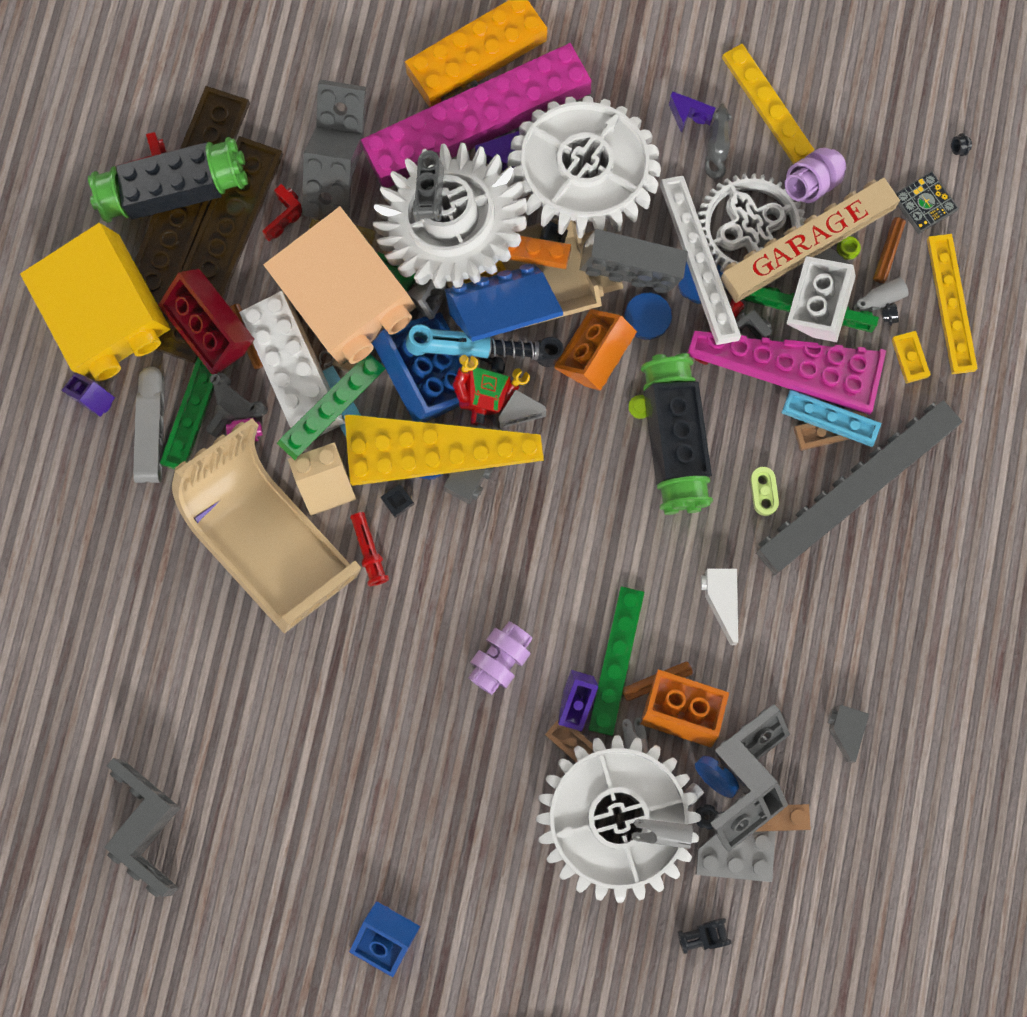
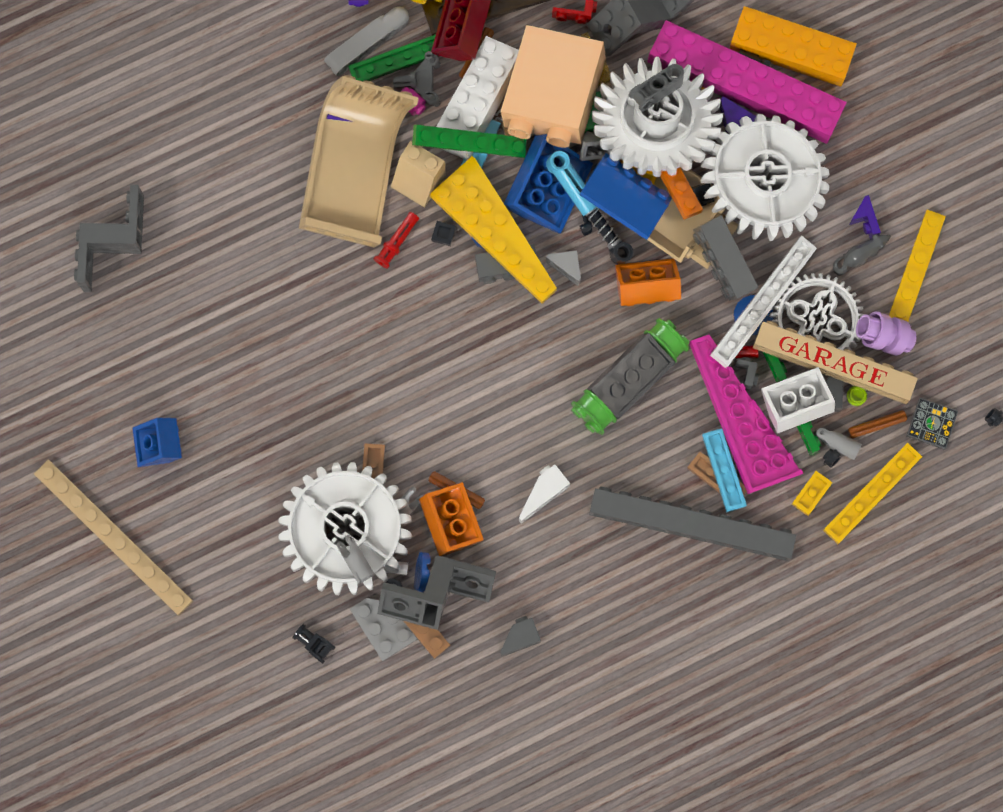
camera: 50 degrees right, 0 degrees up
torso [453,355,530,426] -> none
lavender piece [468,621,533,695] -> none
dark purple slope [558,670,598,731] -> none
green plate [588,586,645,736] -> none
blue tile [624,293,672,340] -> none
lime plate [628,395,647,419] -> none
yellowish green plate [750,467,779,516] -> none

